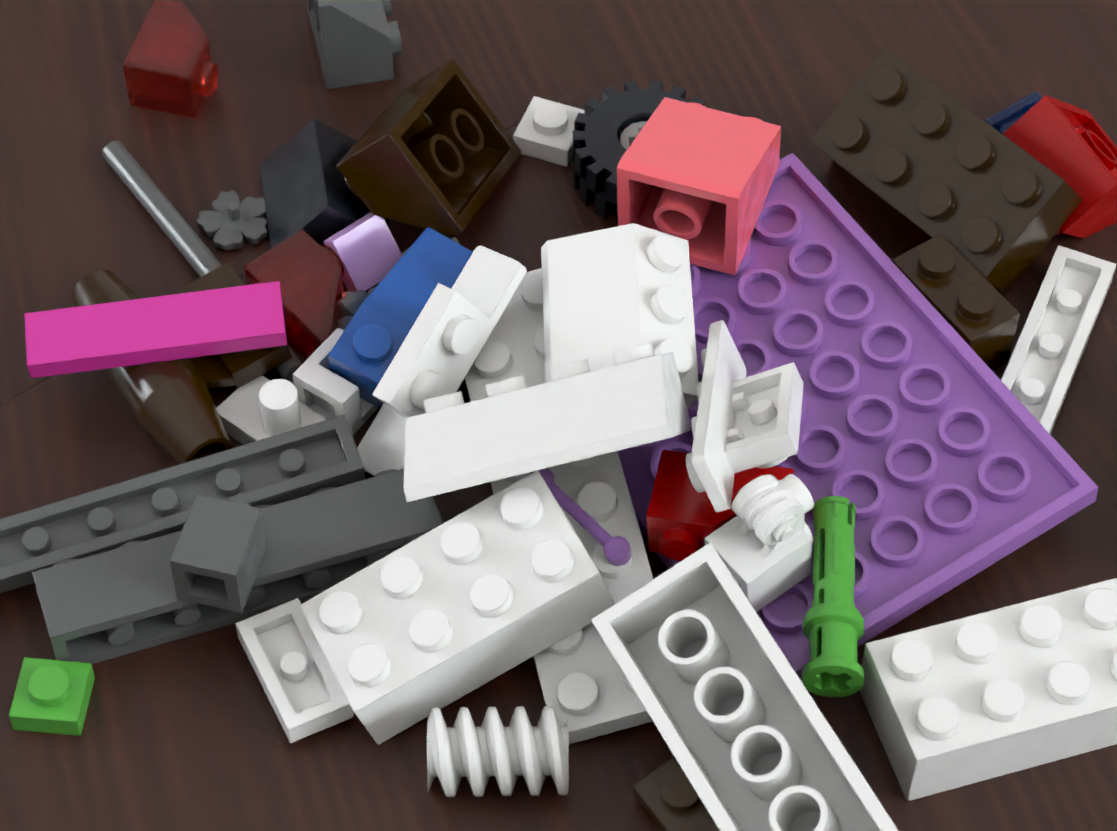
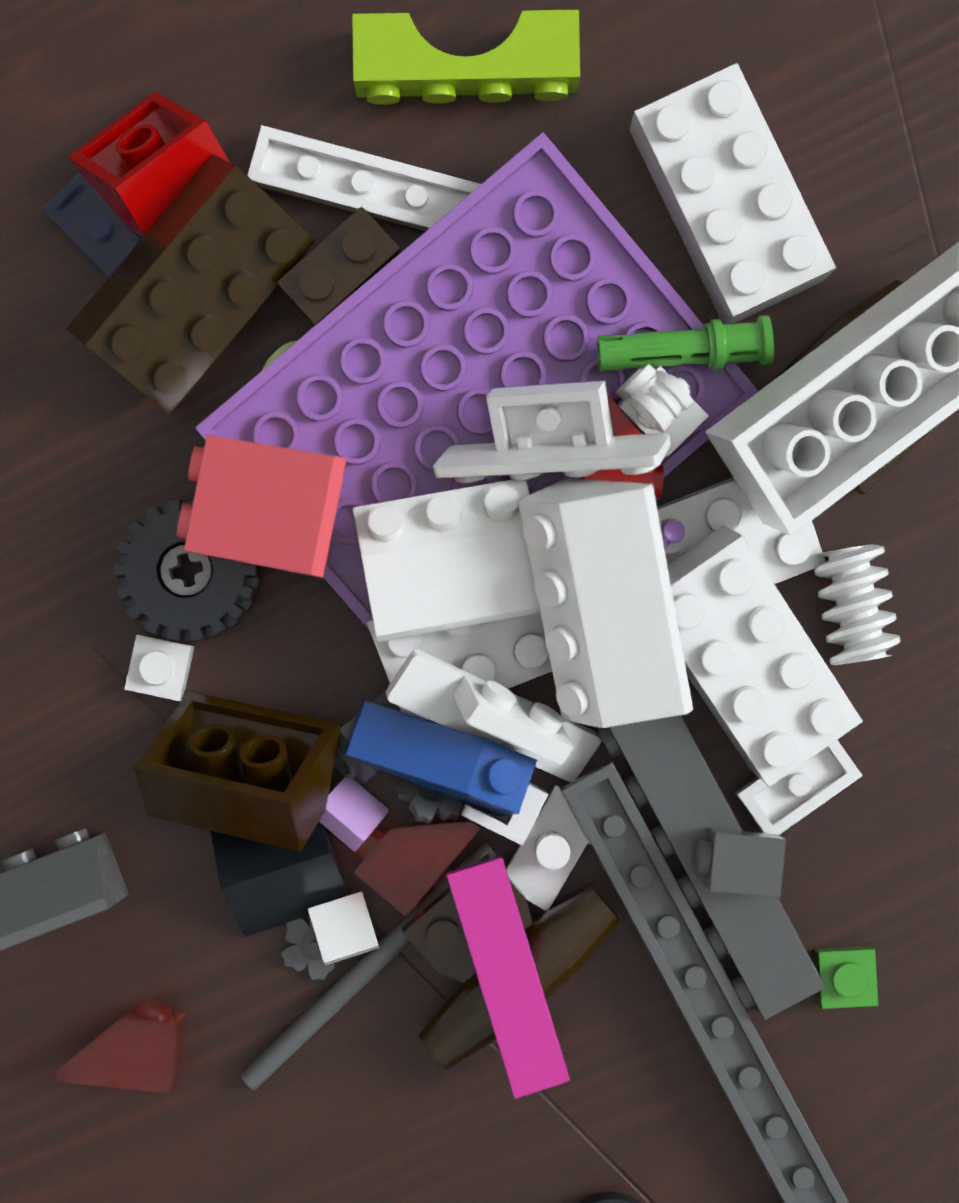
camera: 100 degrees left, 35 degrees up
none -> white tile [308,891,379,966]

